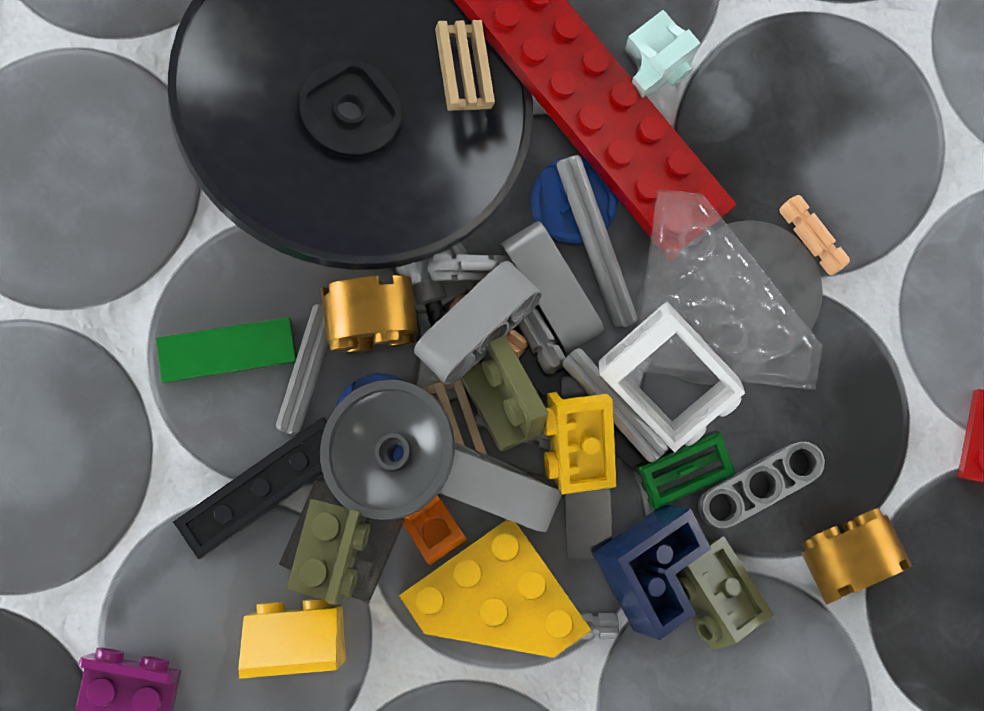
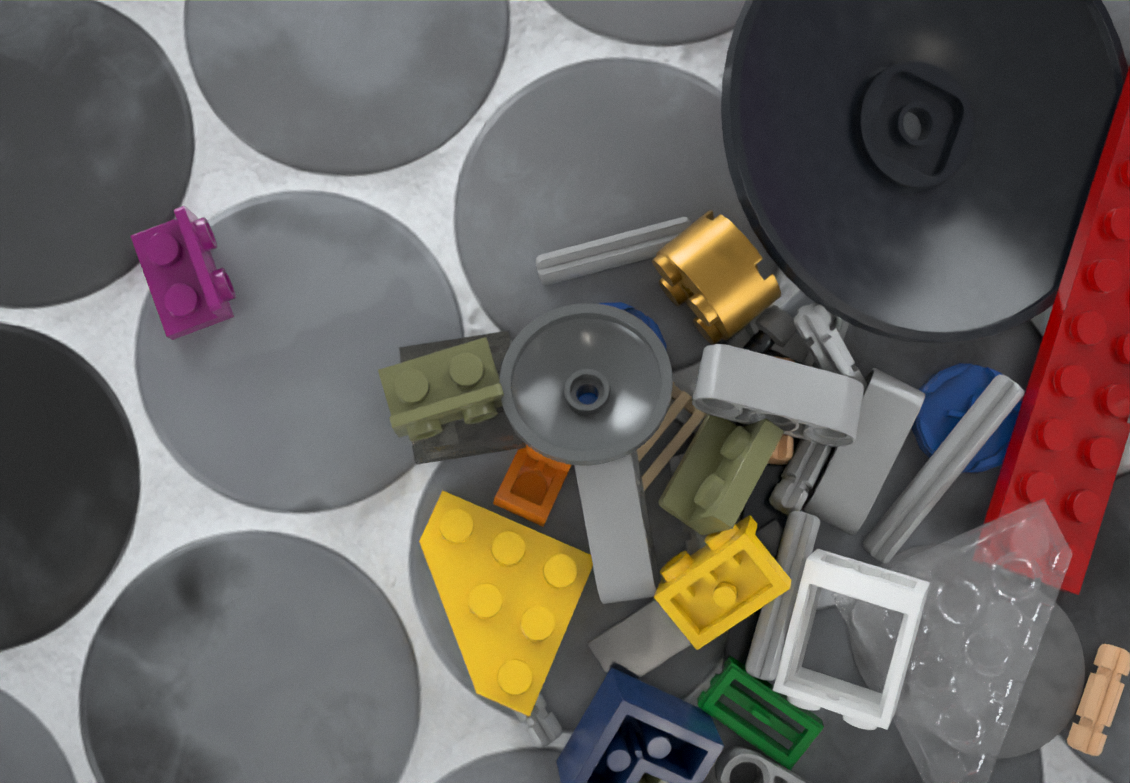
camera: 55 degrees right, 0 degrees up
green tile [155,317,297,383] -> none
black tile [173,417,327,559] -> none
yellow slope [238,598,346,679] -> none
tan tile [435,20,495,111] -> none

